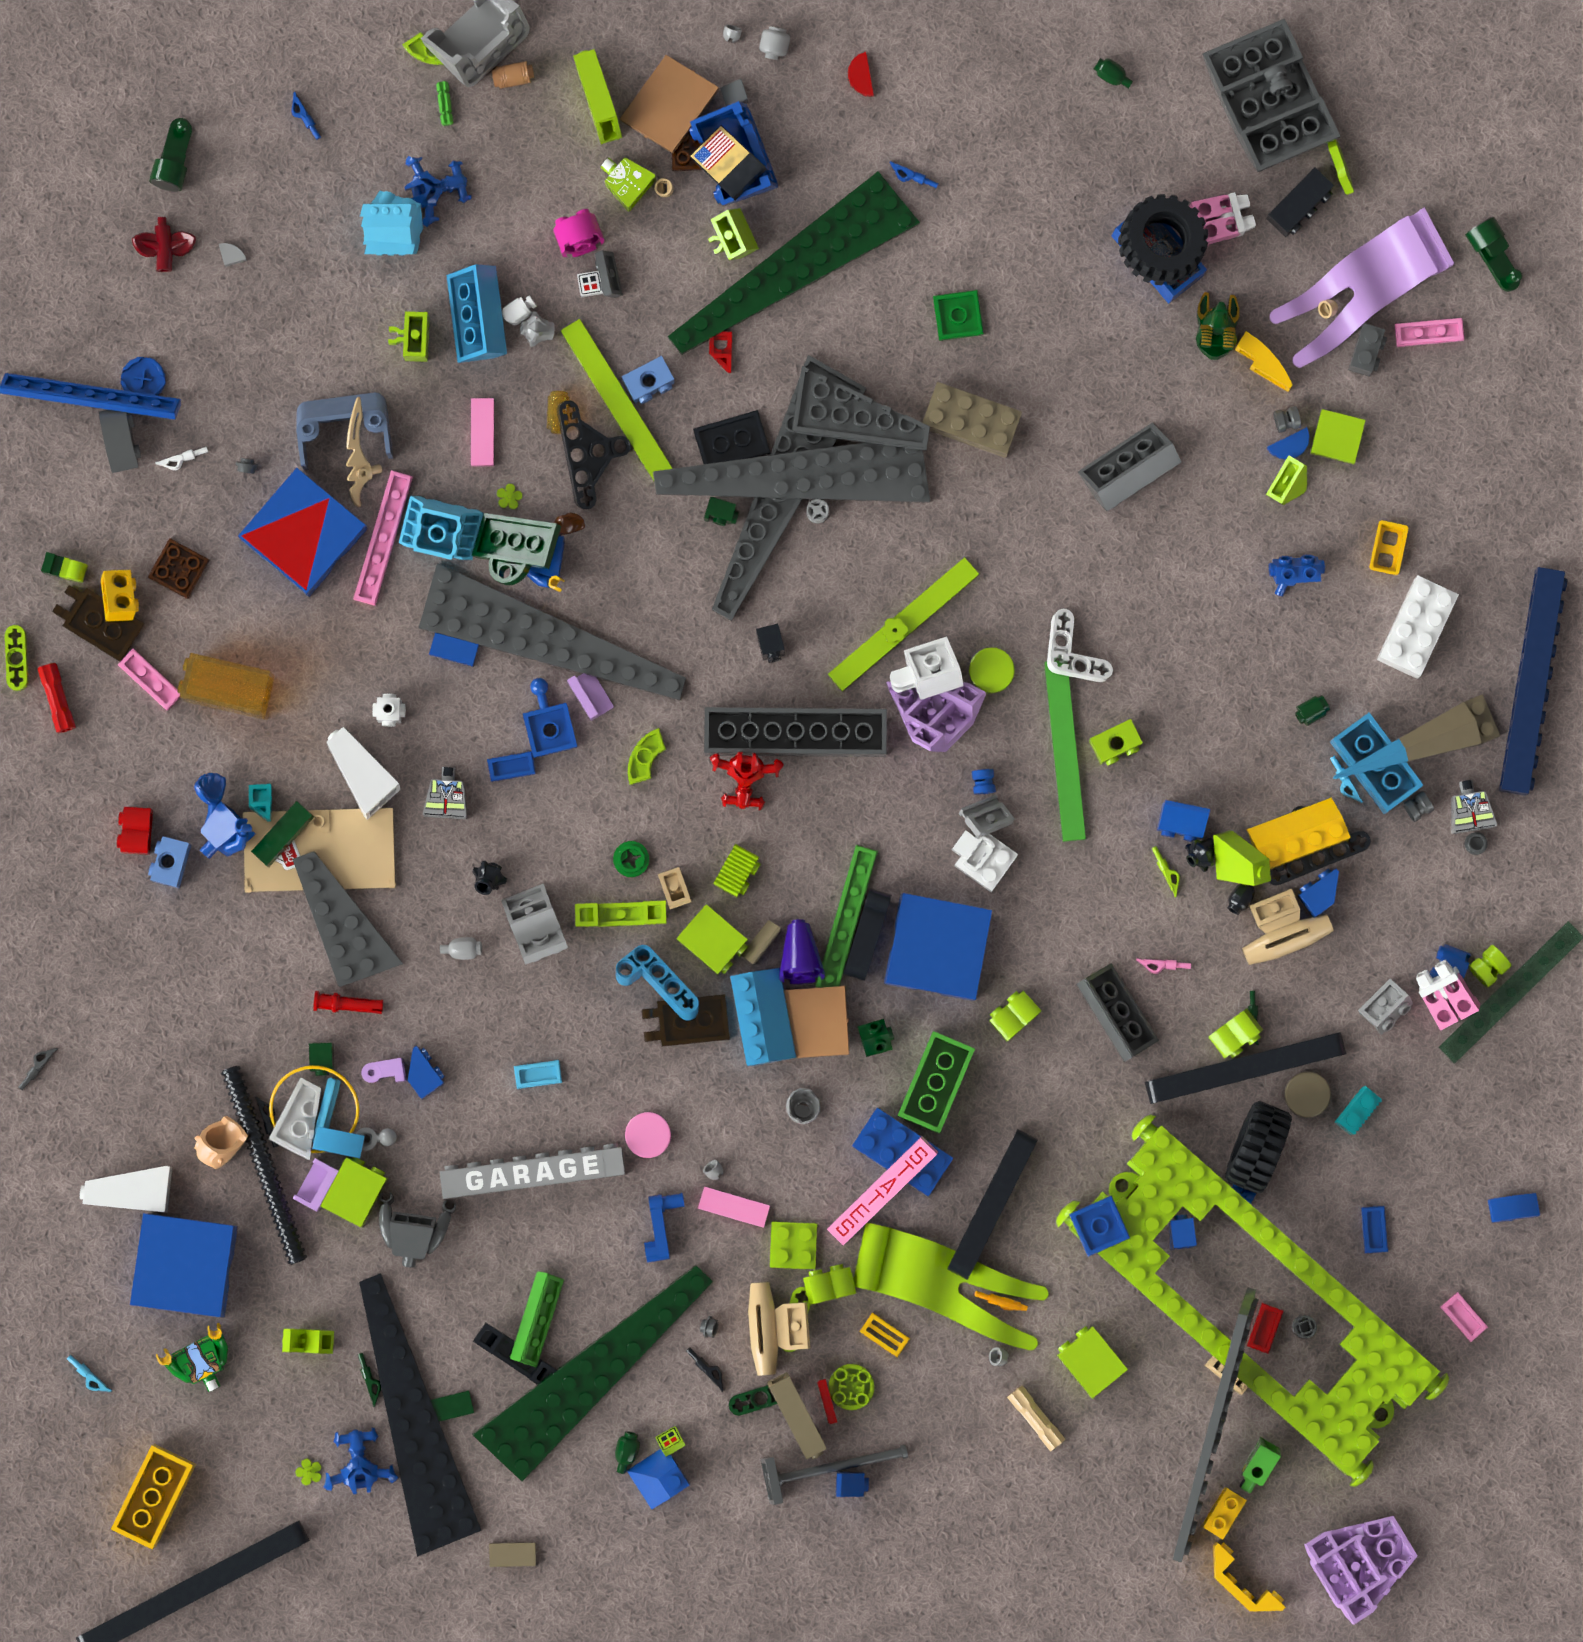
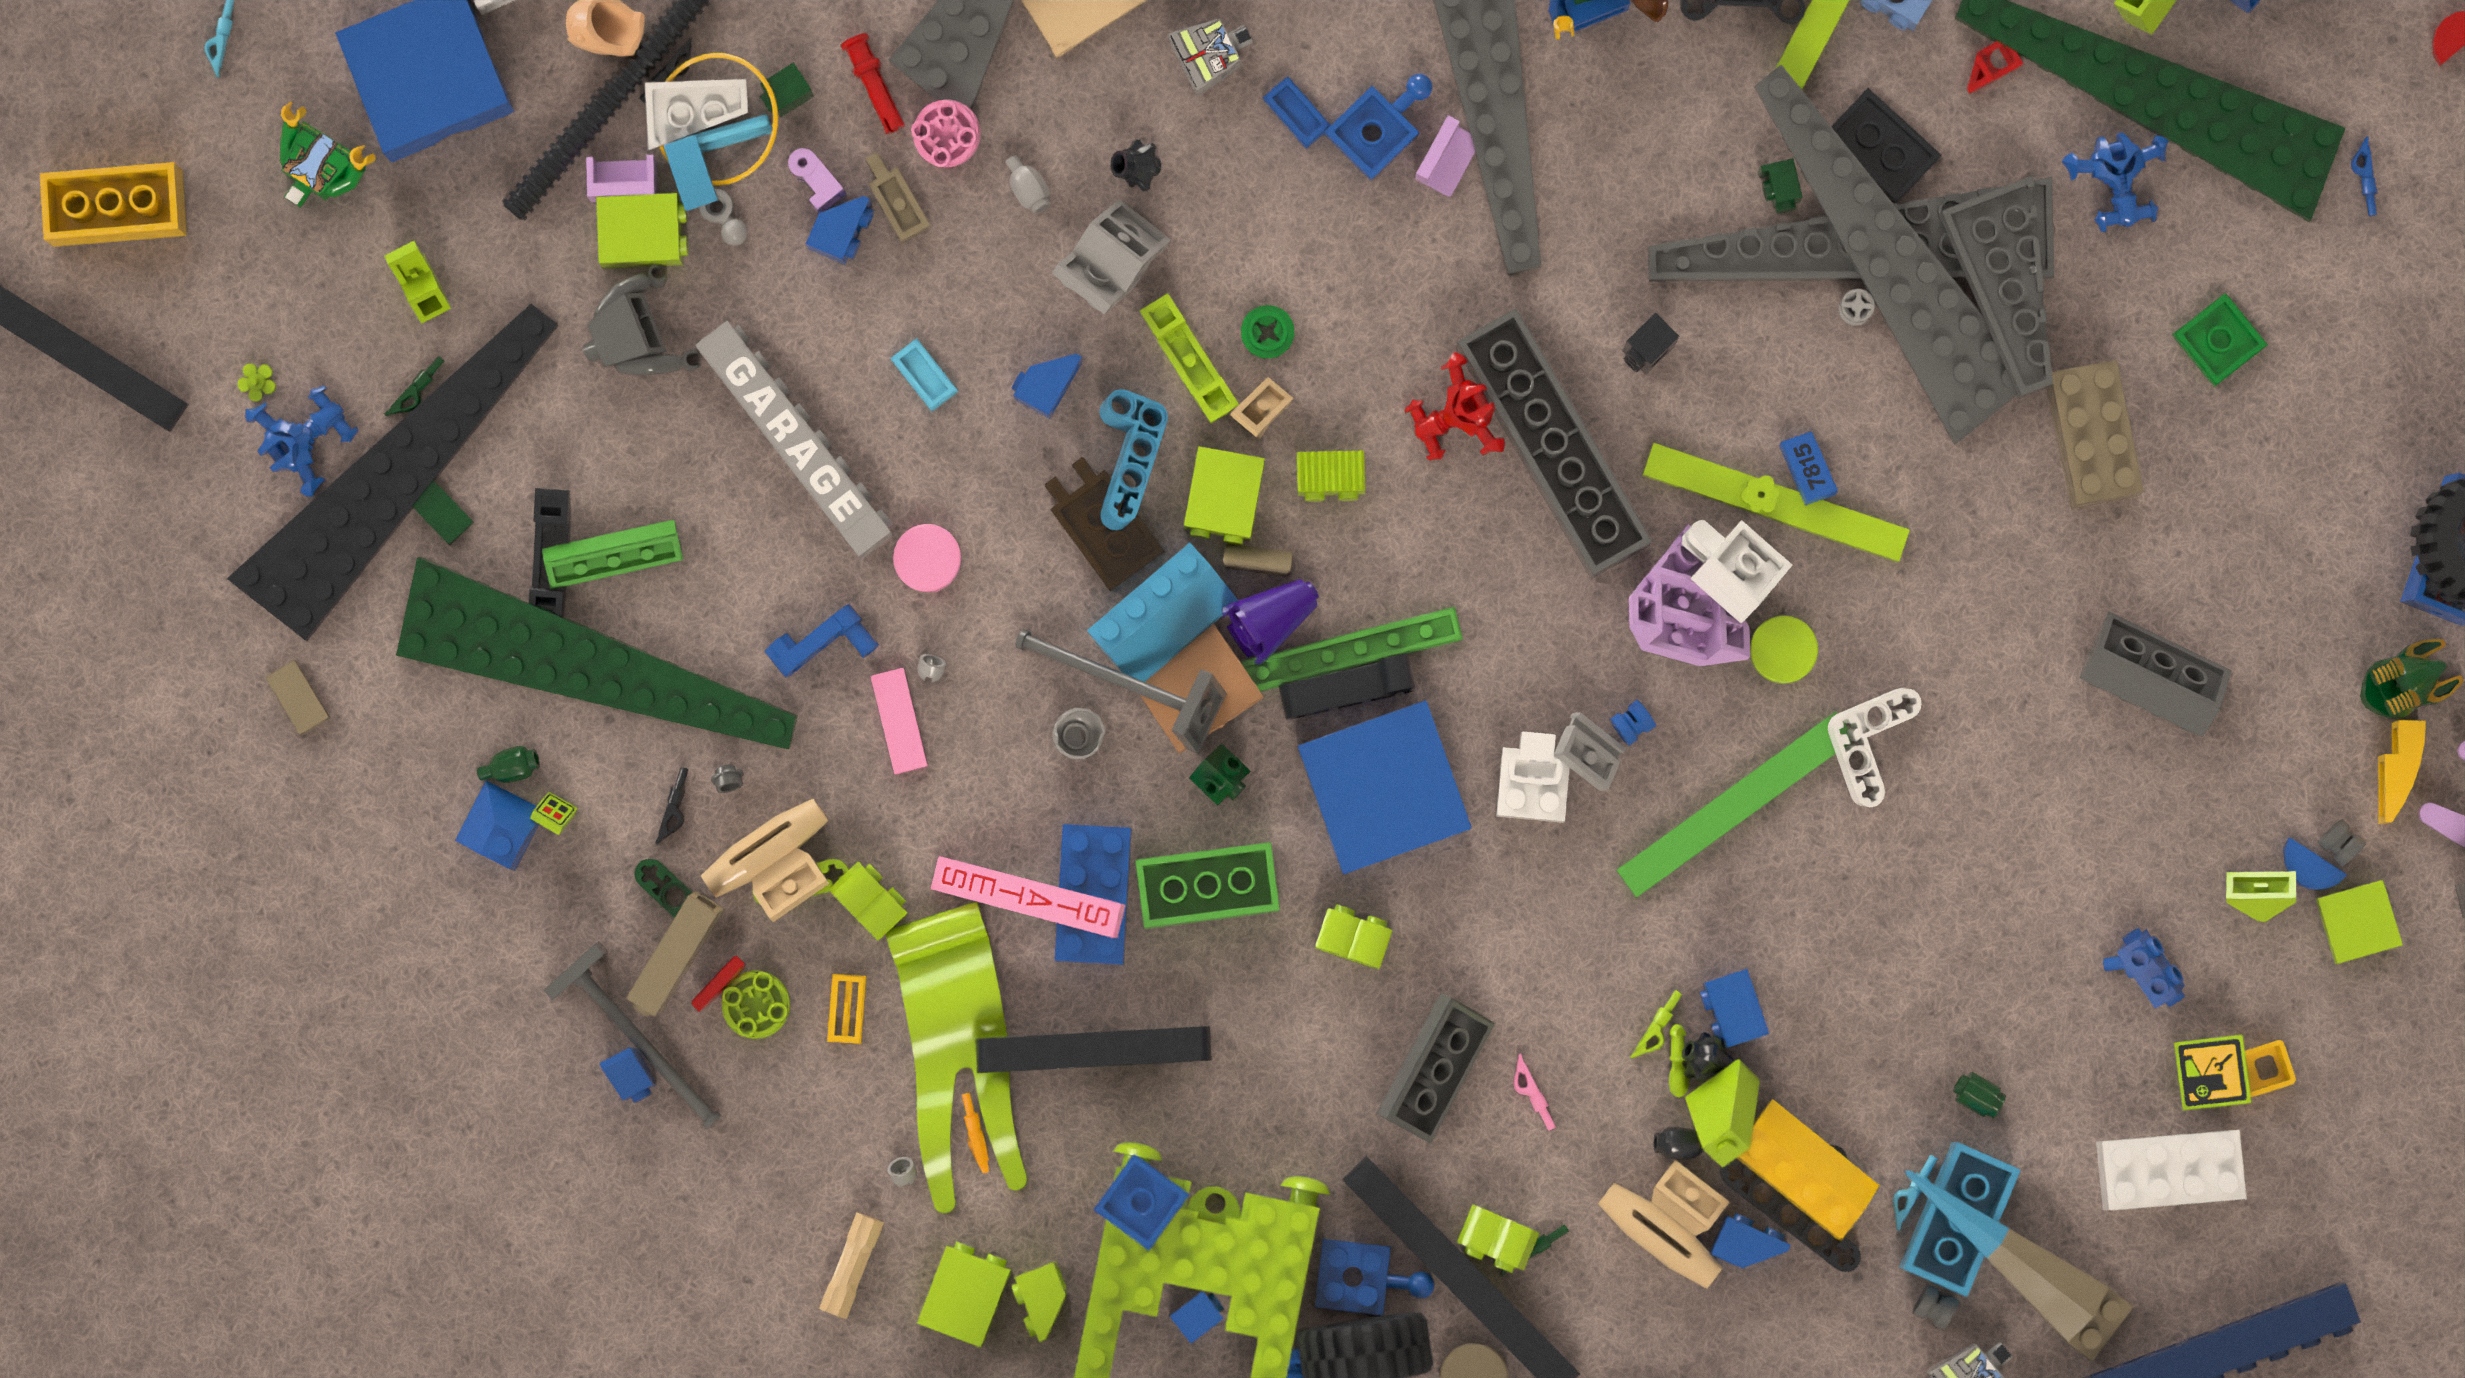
camera: 65 degrees right, 0 degrees up
lime tile [628,728,666,785] -> none
lime plate [770,1222,817,1269] -> none
lime brick [1089,719,1143,766] -> none
none -> dark tan plate [865,152,931,243]
none -> bright pink tile [911,100,981,167]
none -> blue slope [1012,353,1083,419]
none -> lime slope [1012,1261,1069,1342]
none -> dark grey tile [1015,629,1227,754]
none -> blue plate [1315,1239,1435,1315]
none -> lime piece [1669,1024,1690,1097]
none -> blue tile [1779,431,1838,505]
none -> blue piece [2061,133,2169,232]
none -> piece [2174,1035,2252,1111]

